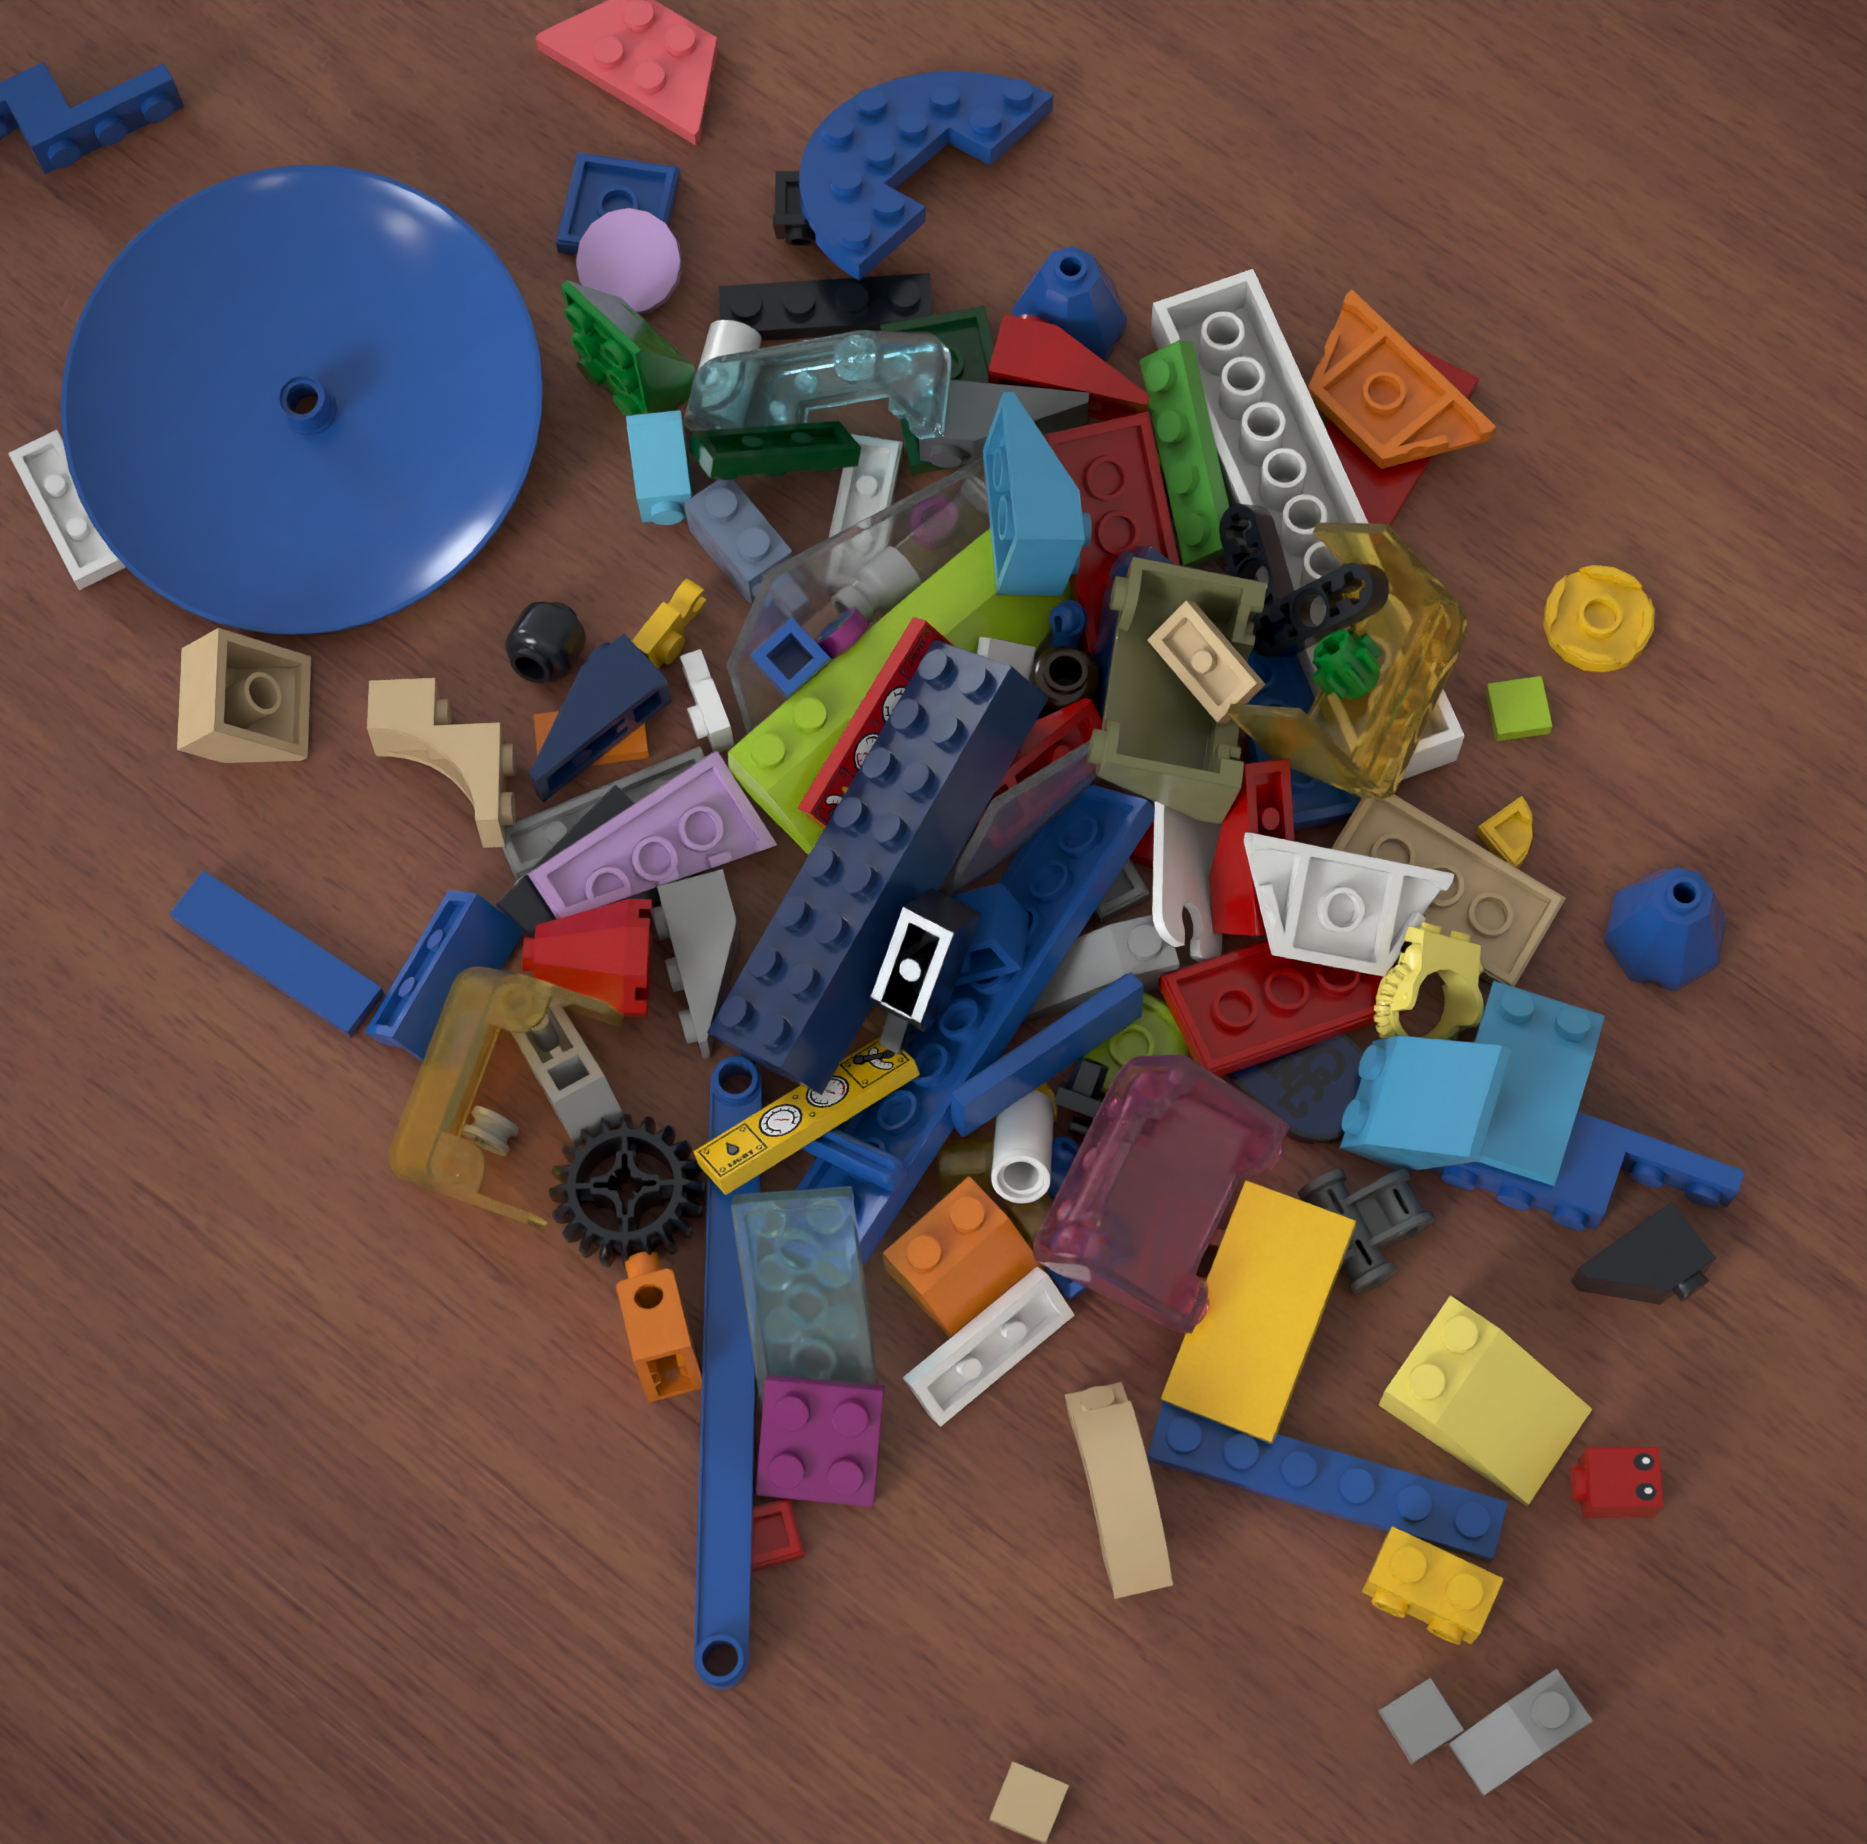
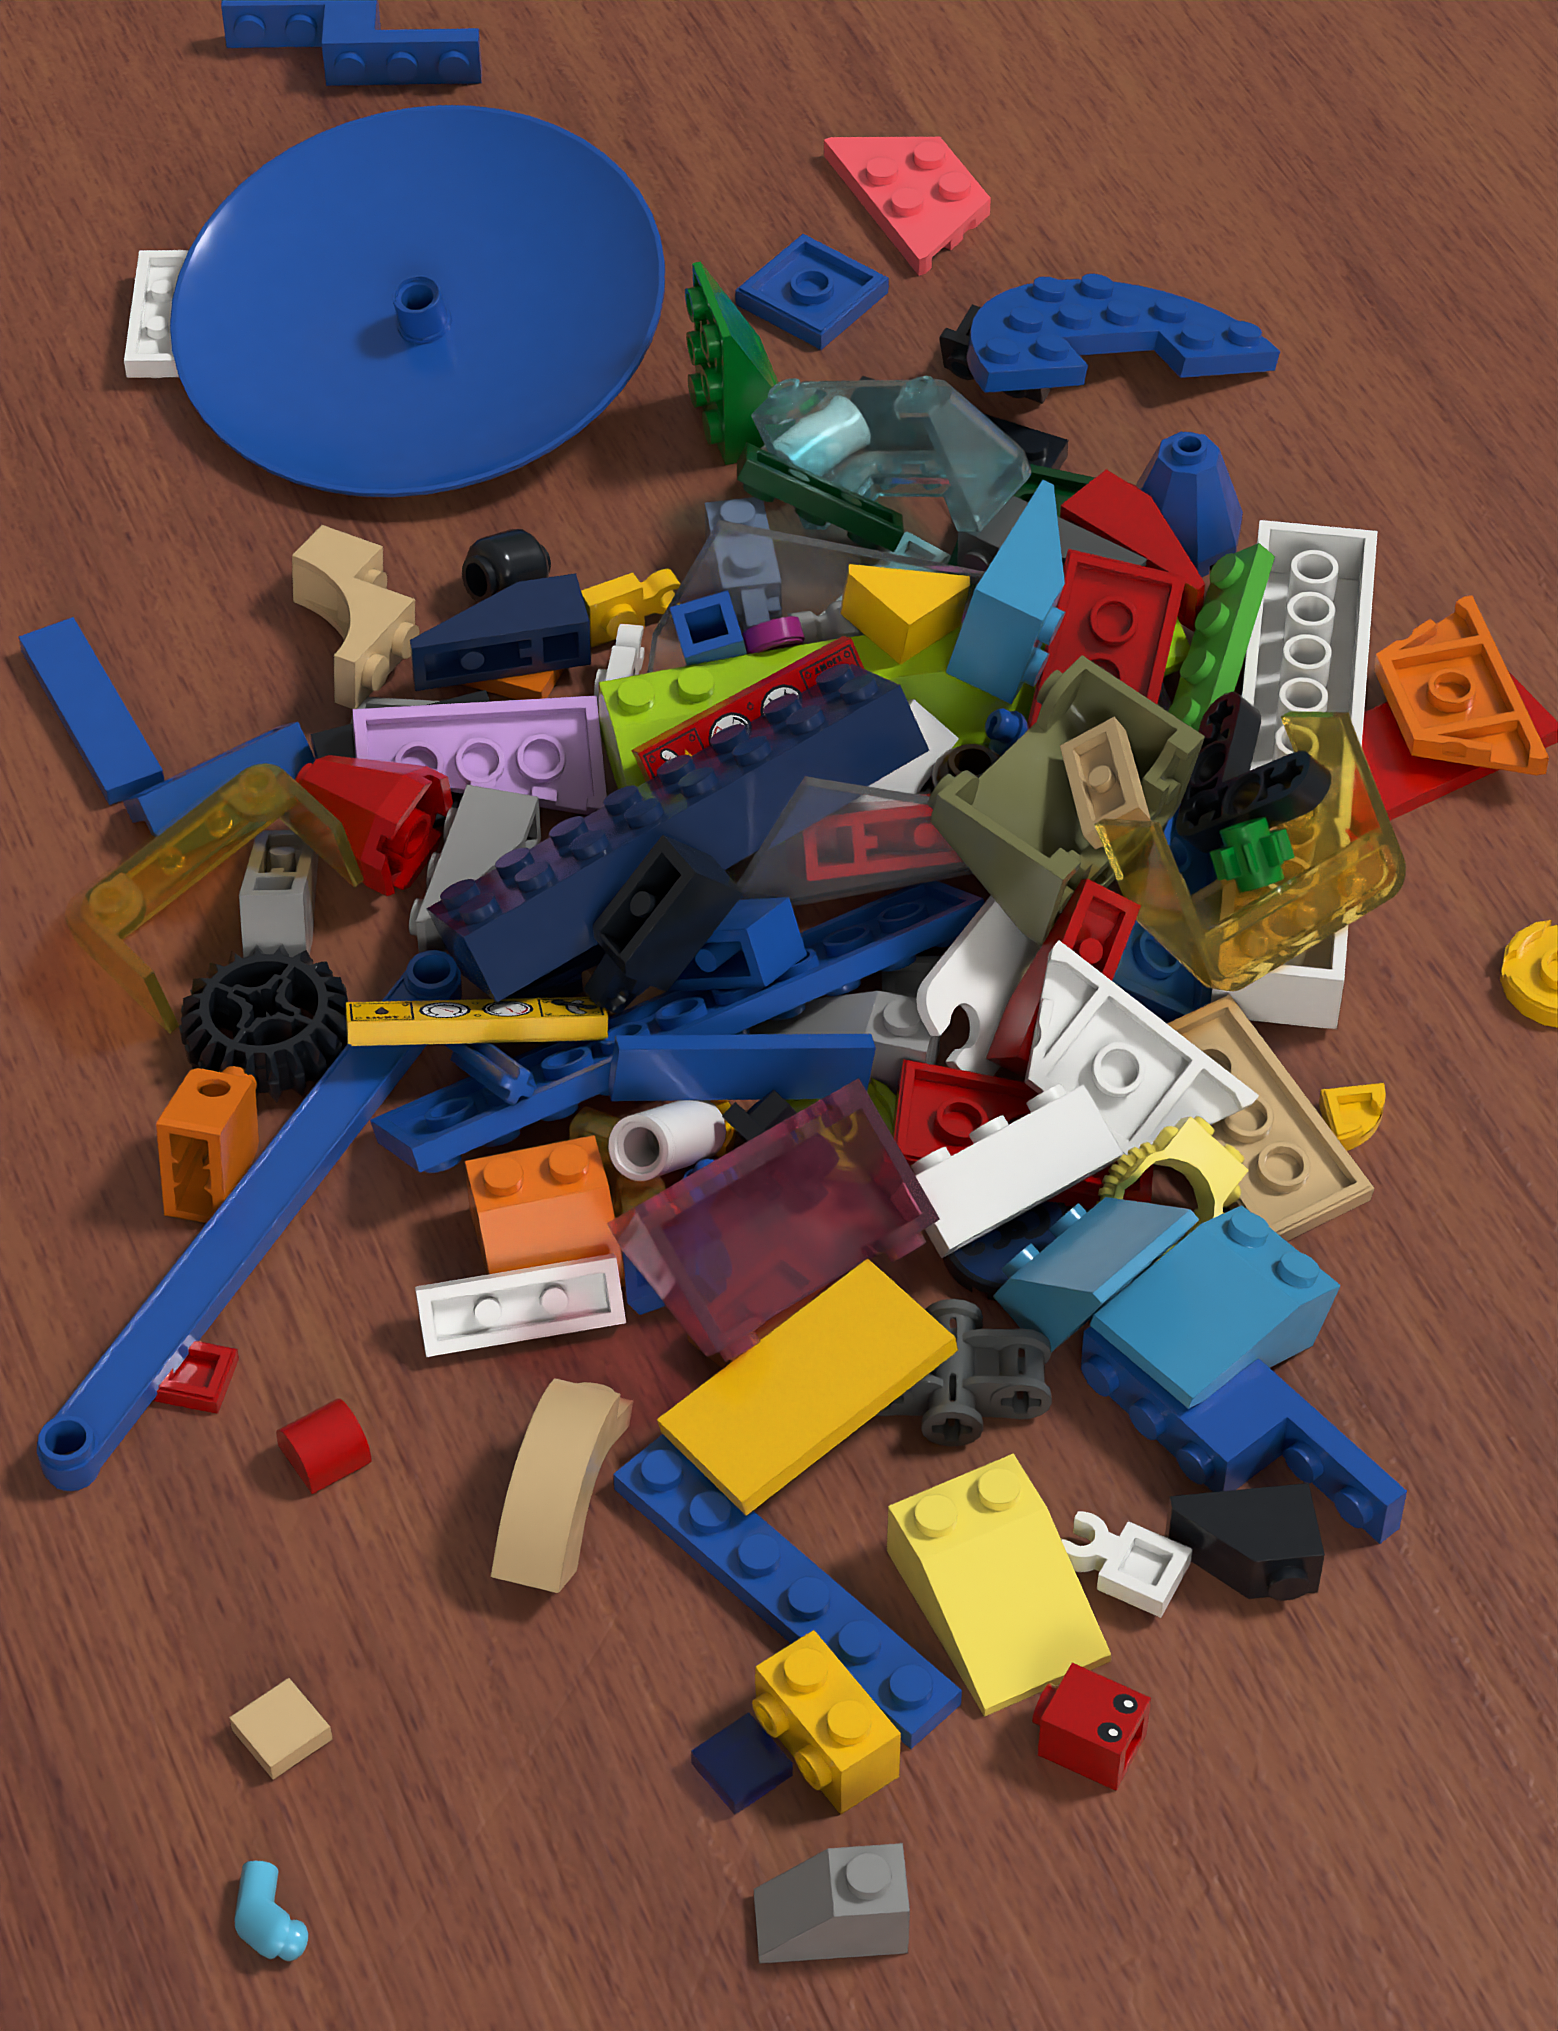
camera: 25 degrees right, 20 degrees down
tan slope [177,628,311,763] -> none
light grey bush [461,1106,520,1156] -> none
lavender tile [576,208,682,315] -> none
medium azure slope [626,410,694,525] -> none
clear light blue plate [731,1186,879,1414] -> none
magenta plate [756,1374,885,1507] -> none
light grey tile [1378,1678,1464,1765] -> none
lime tile [1485,676,1553,742] -> none
blue cone [1604,867,1728,991] -> none
none -> red brick [276,1398,372,1494]
none -> clear blue tile [691,1712,793,1815]
none -> yellow slope [841,564,970,665]
none -> white brick [903,1084,1124,1258]
none -> white plate [1062,1511,1192,1618]

